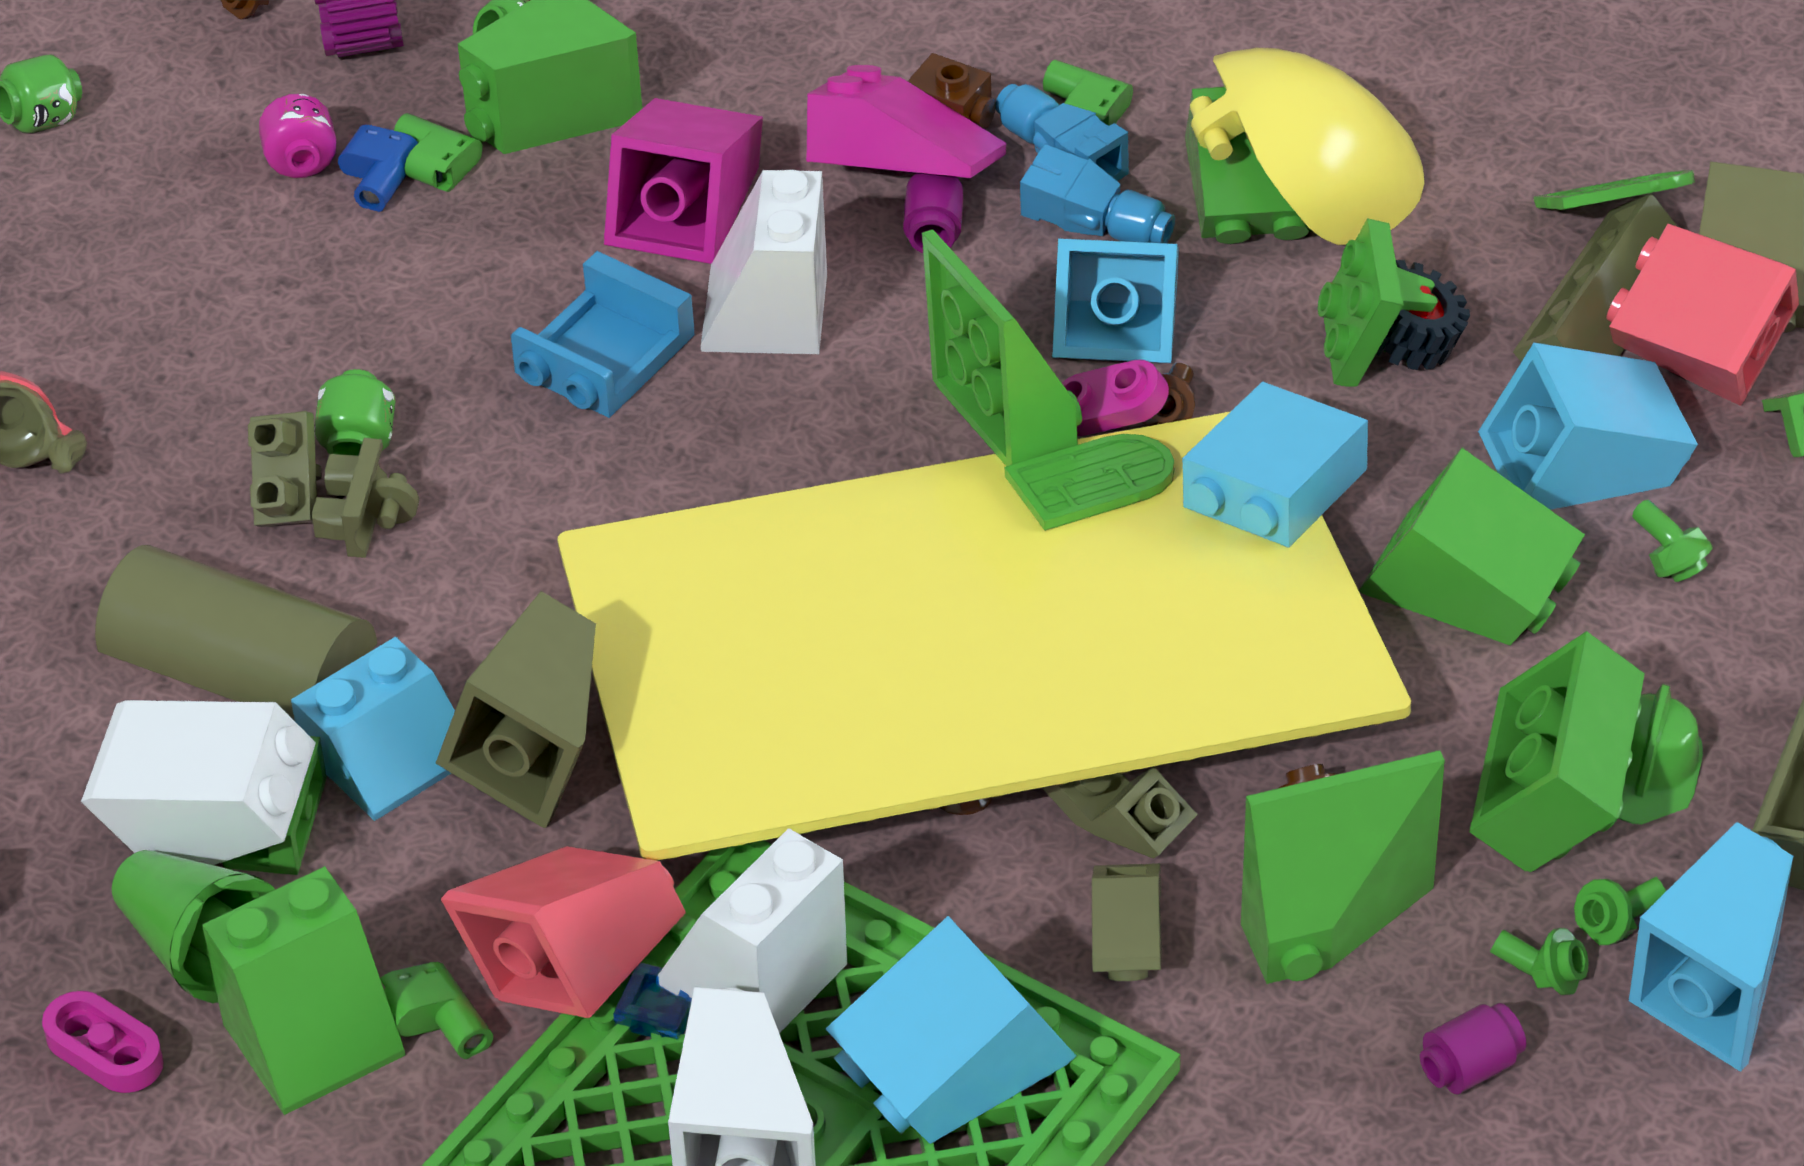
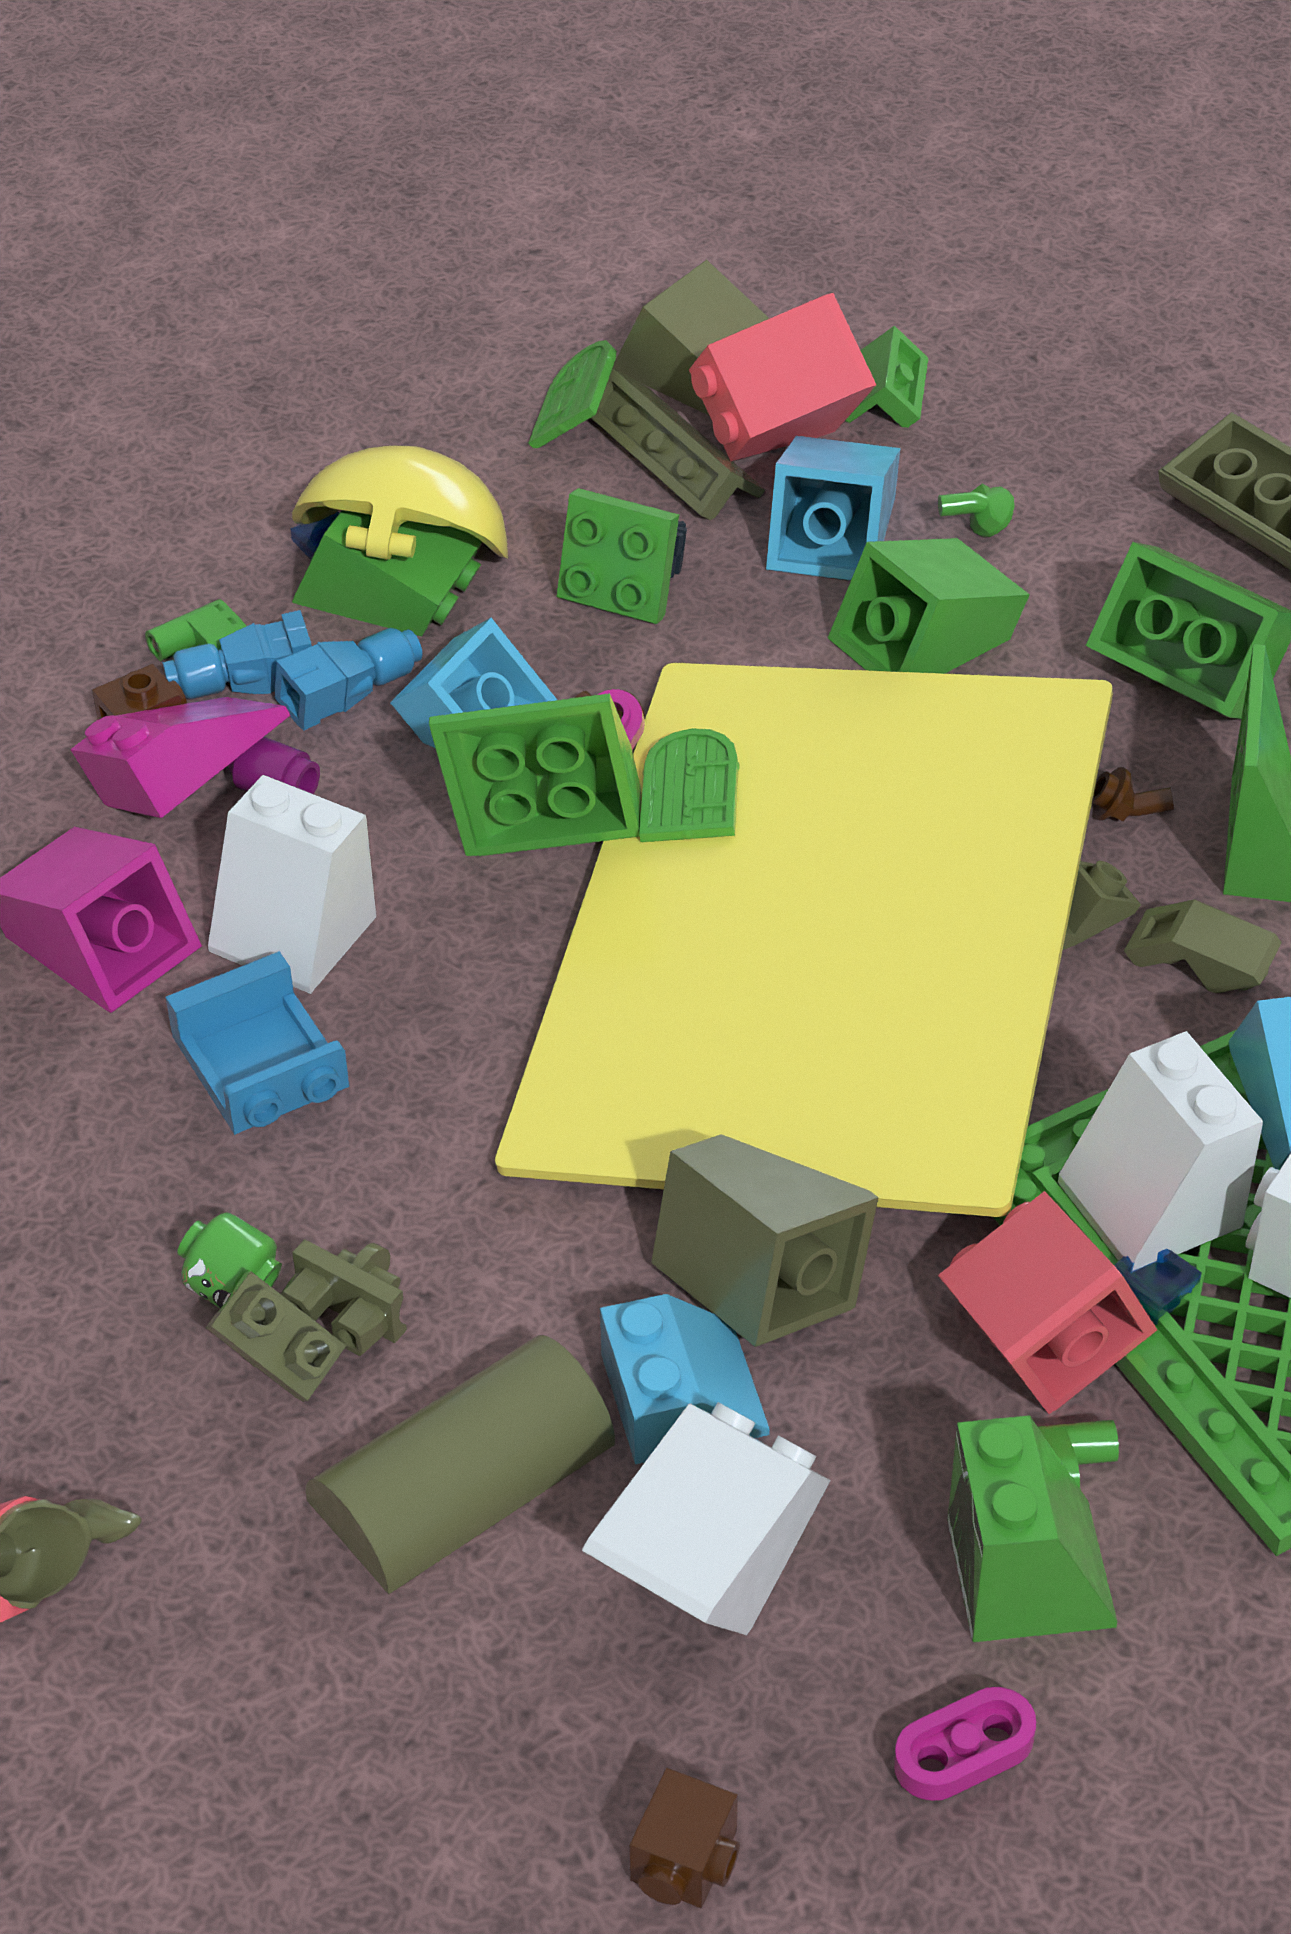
camera: 65 degrees left, 0 degrees up
bright green cone [112,850,275,1004] -> none
medium azure brick [1182,381,1368,548] -> none

